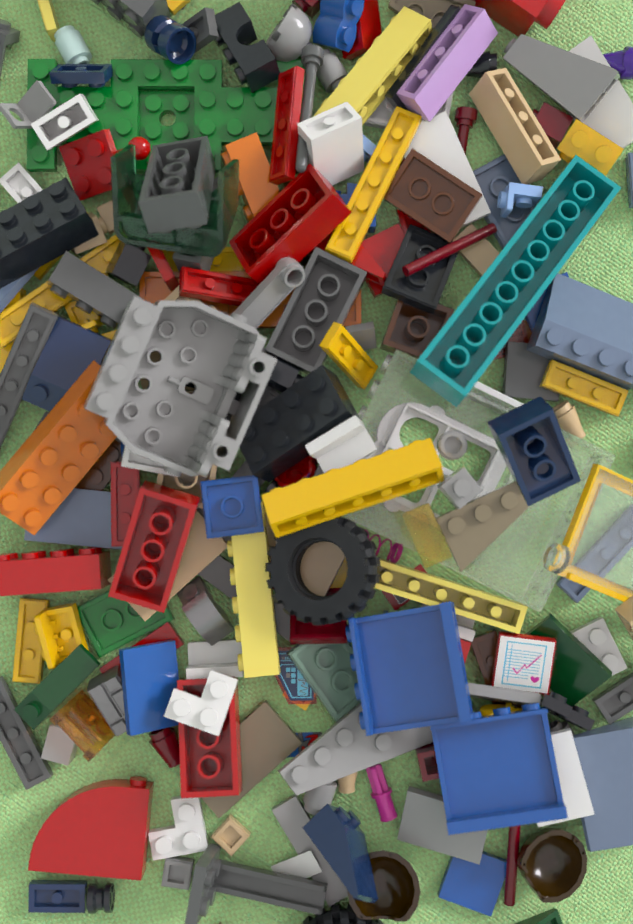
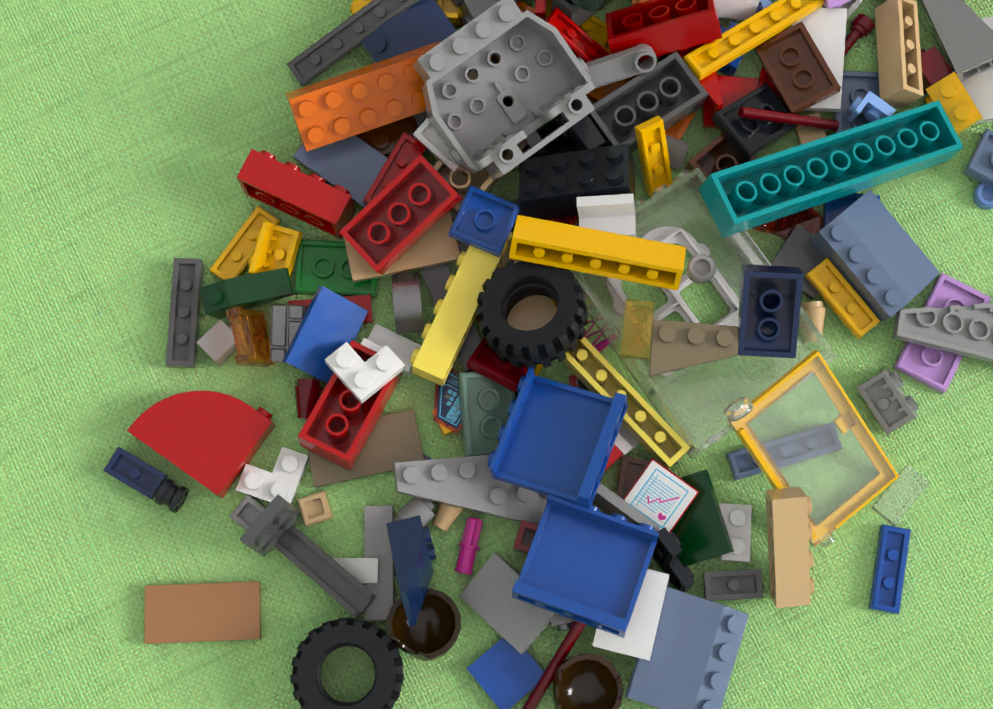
camera: 30 degrees right, 10 degrees down
light grey brick [437,467,483,509] -> none

